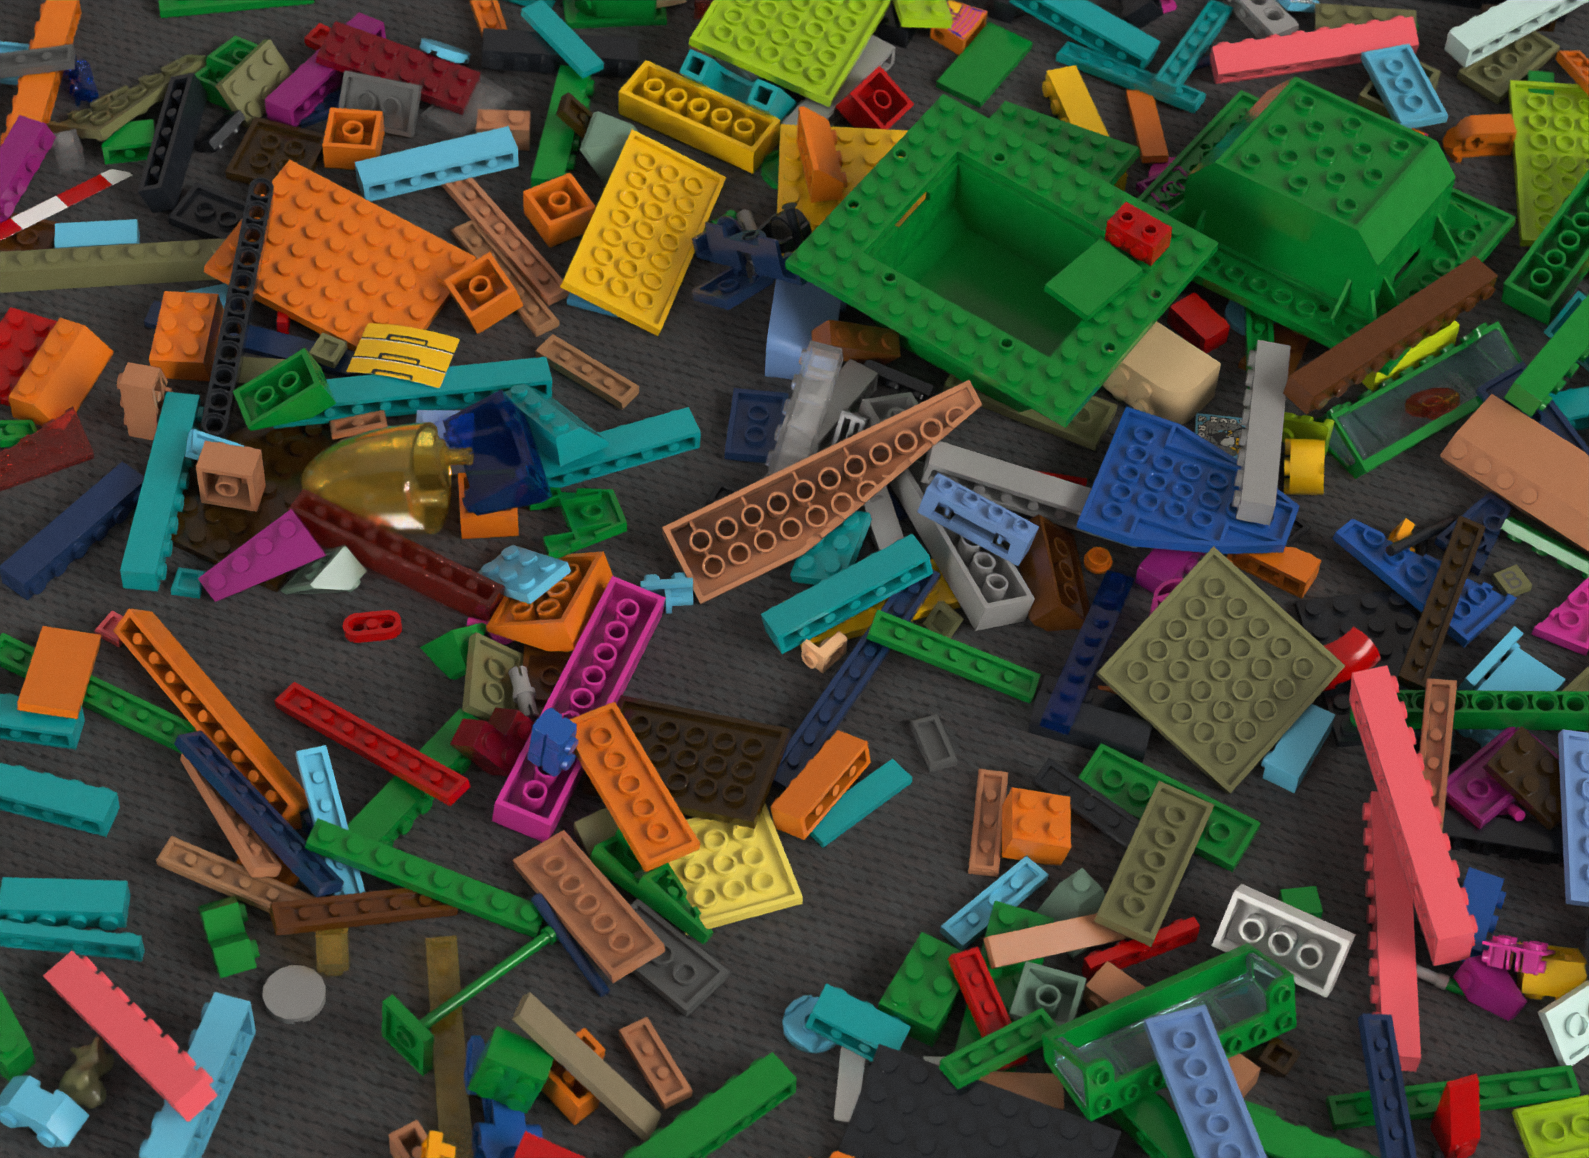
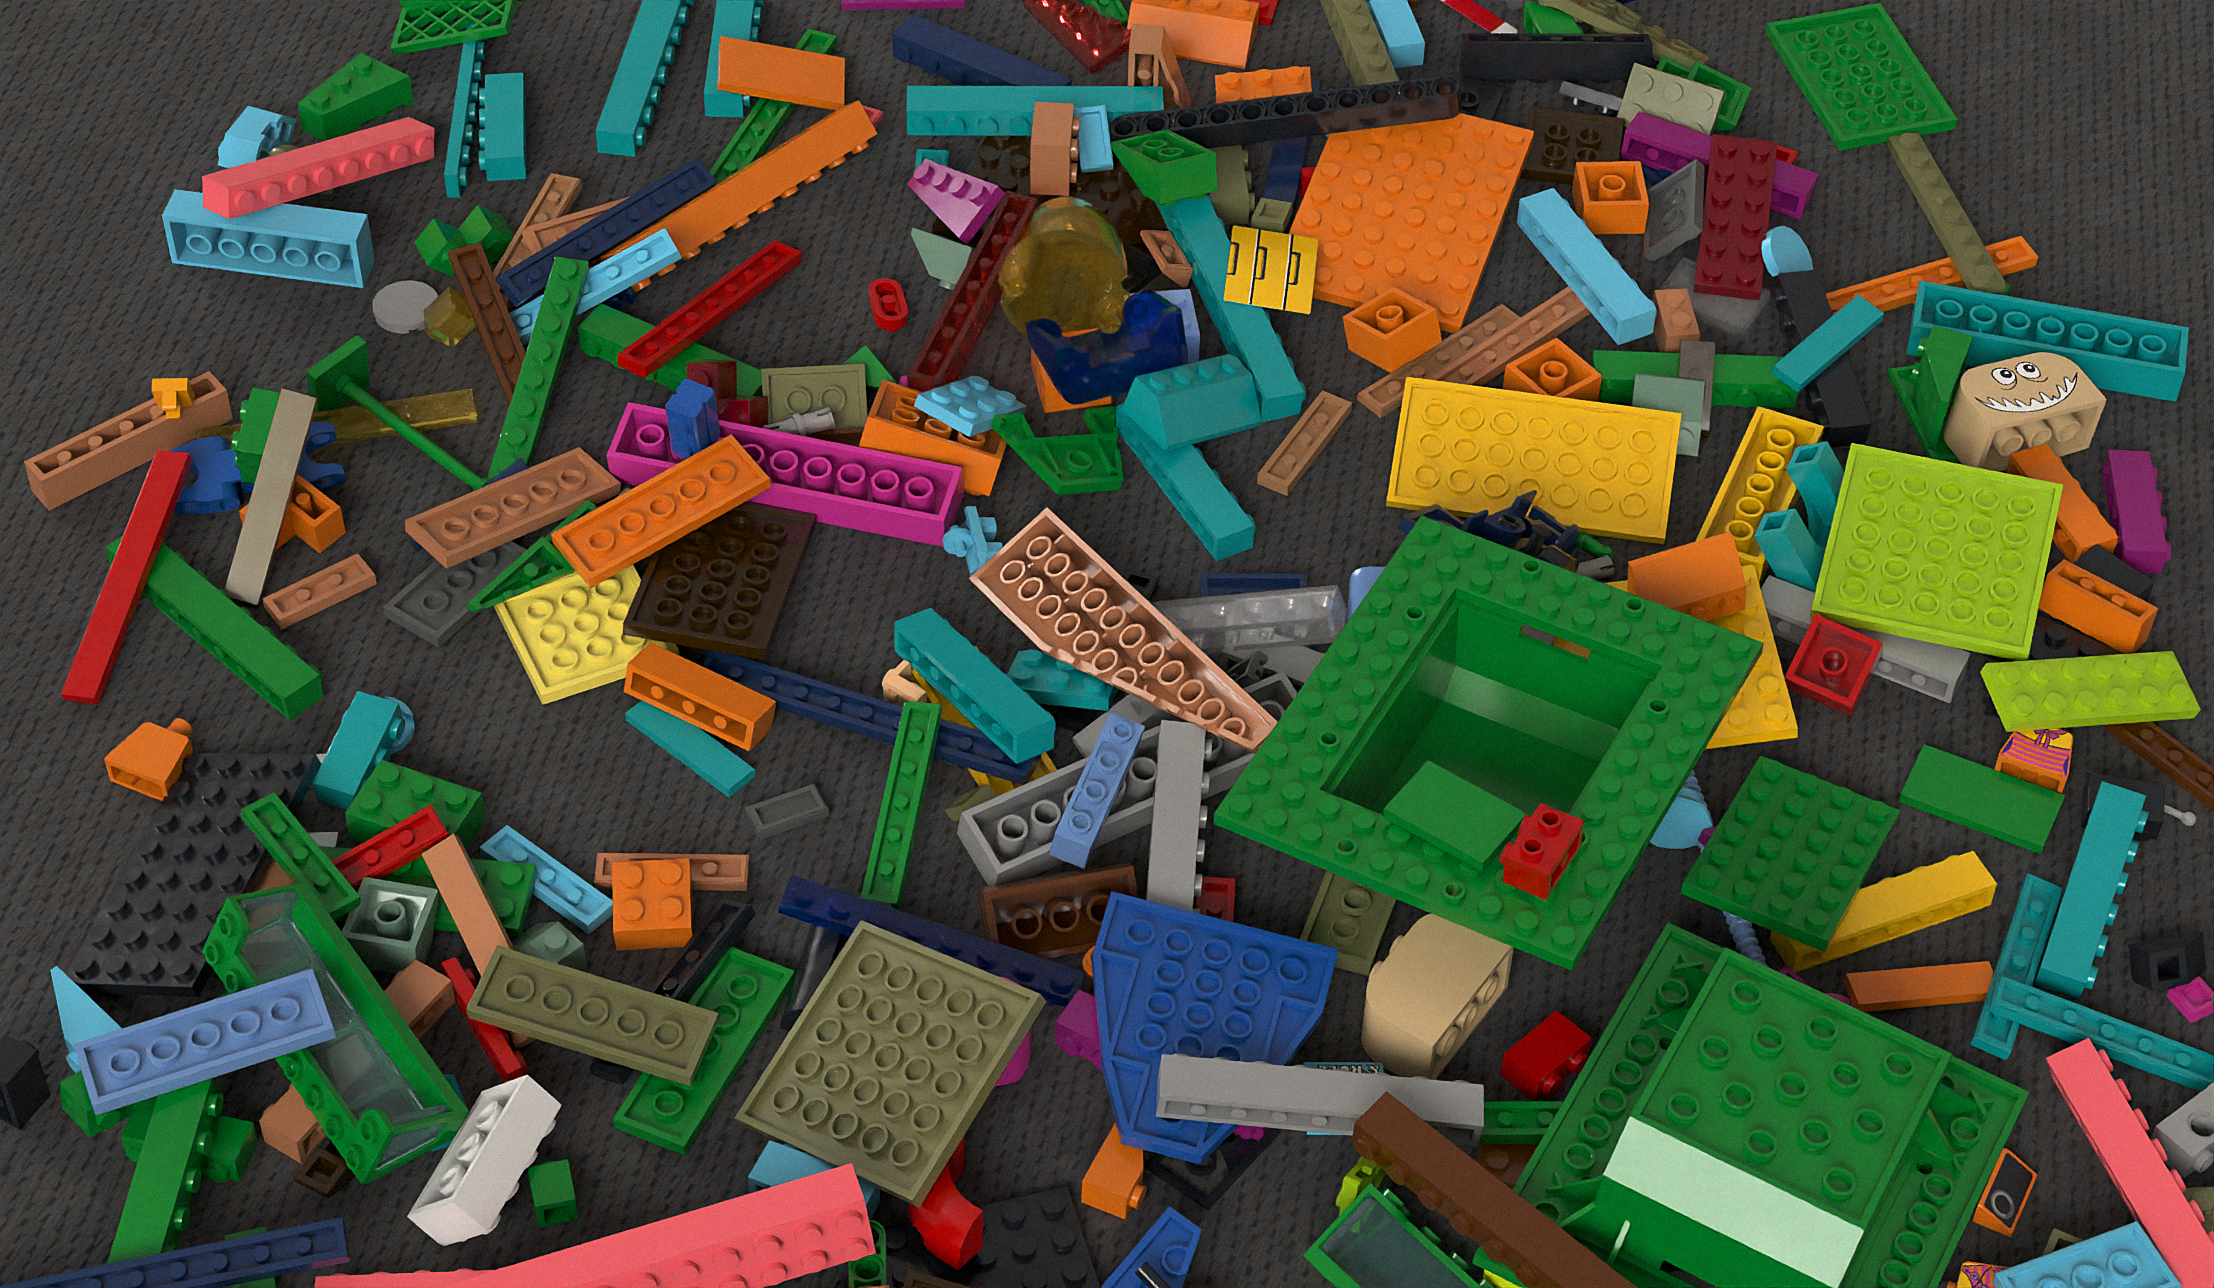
camera: 85 degrees right, 5 degrees down
yellow brick [1284,438,1325,495] -> none

